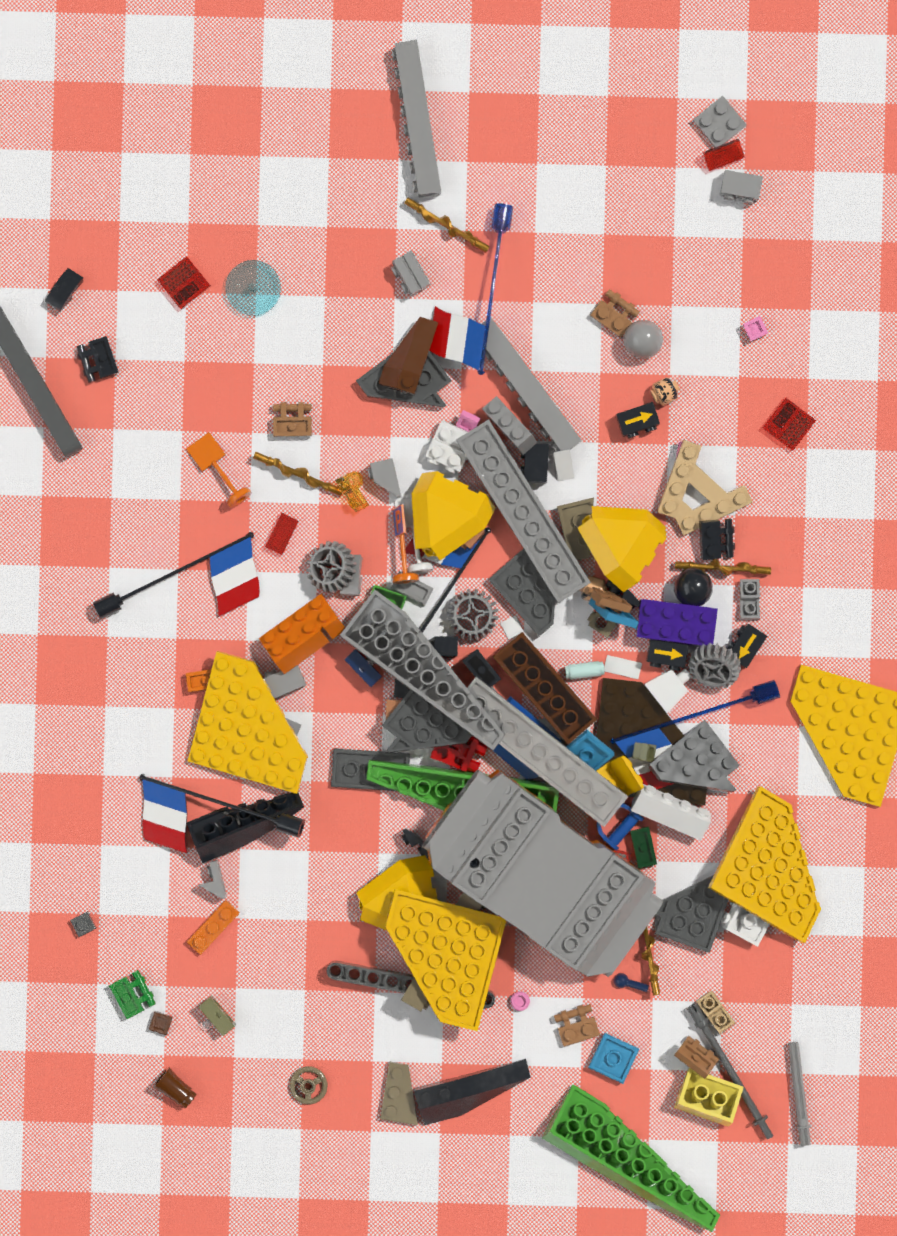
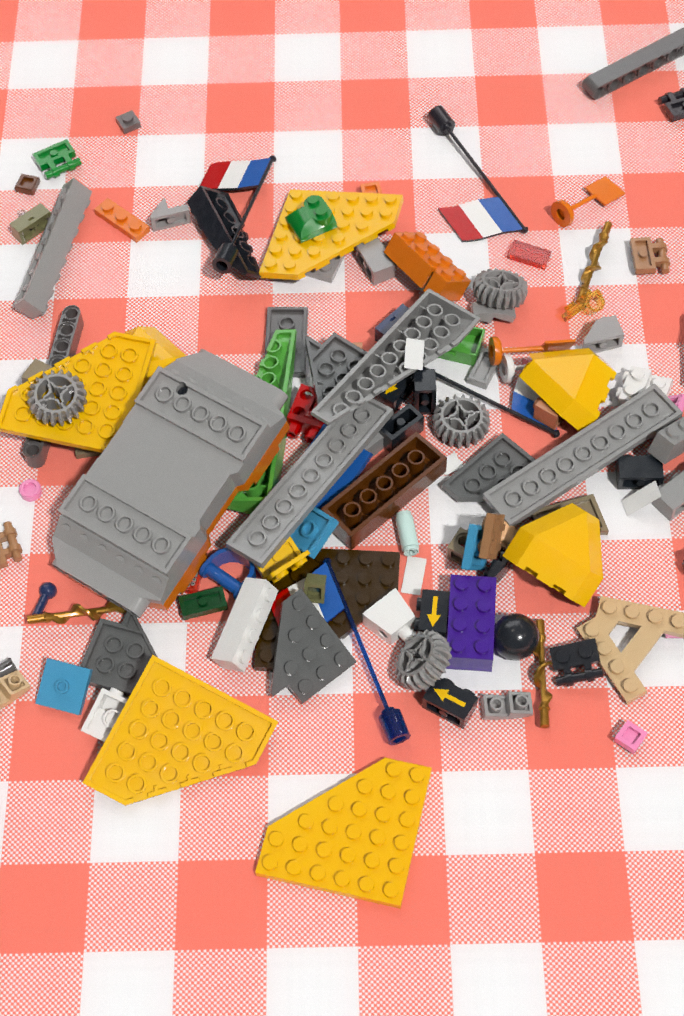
camera: 85 degrees right, 30 degrees down
none -> light grey brick [13,178,92,319]
none -> light grey gear [27,369,87,427]
none -> dark azure plate [35,658,93,715]
none -> green slope [285,195,337,243]
none -> white sticker [404,338,424,370]
none -> bright pink plate [614,720,648,754]

